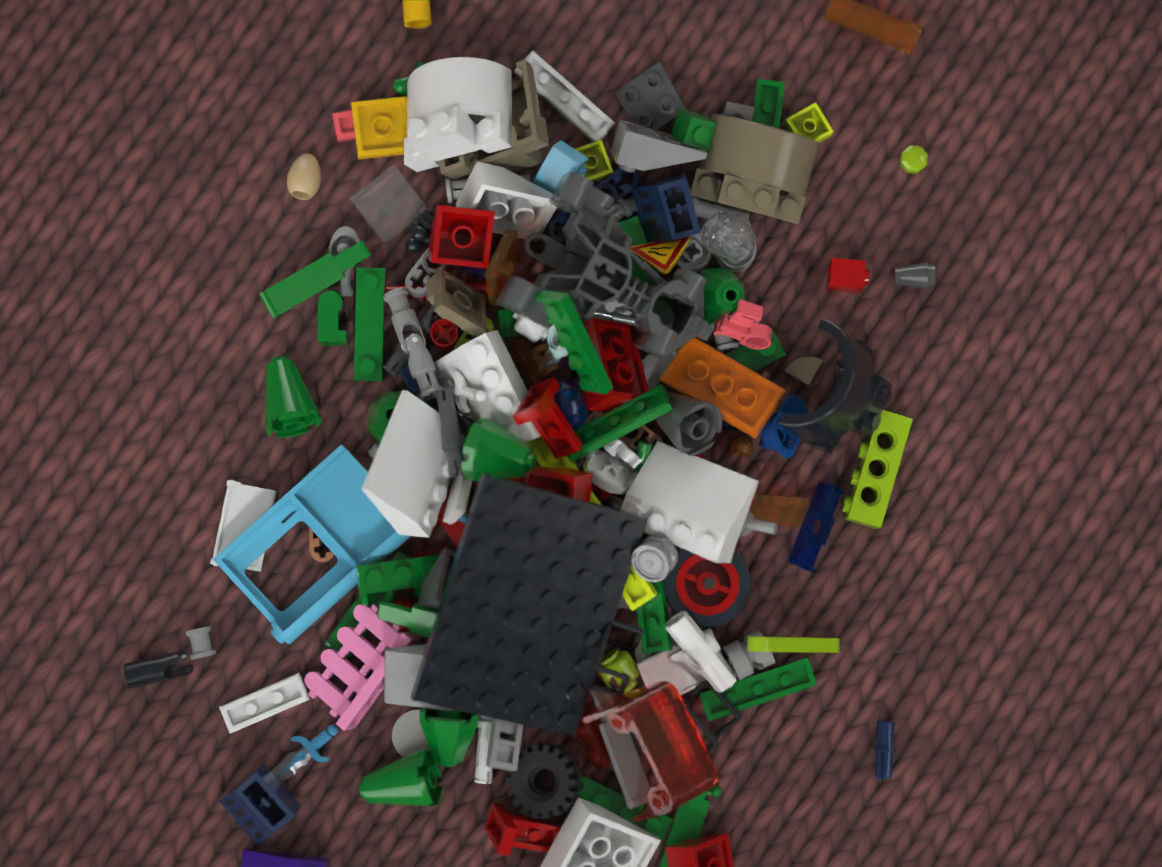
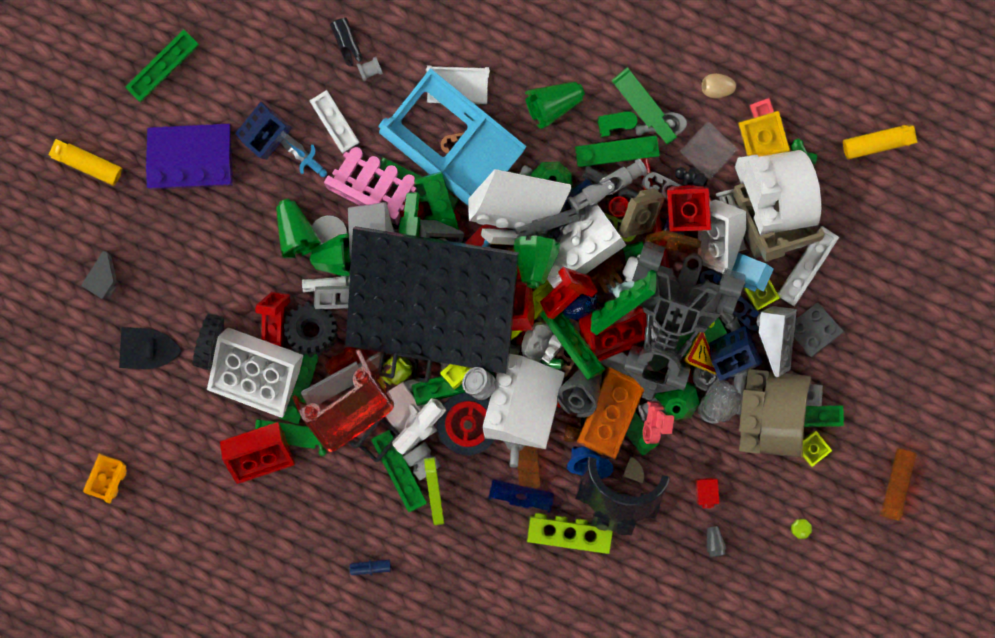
camera: 85 degrees right, 5 degrees up
green brick [671,109,717,150] -> none

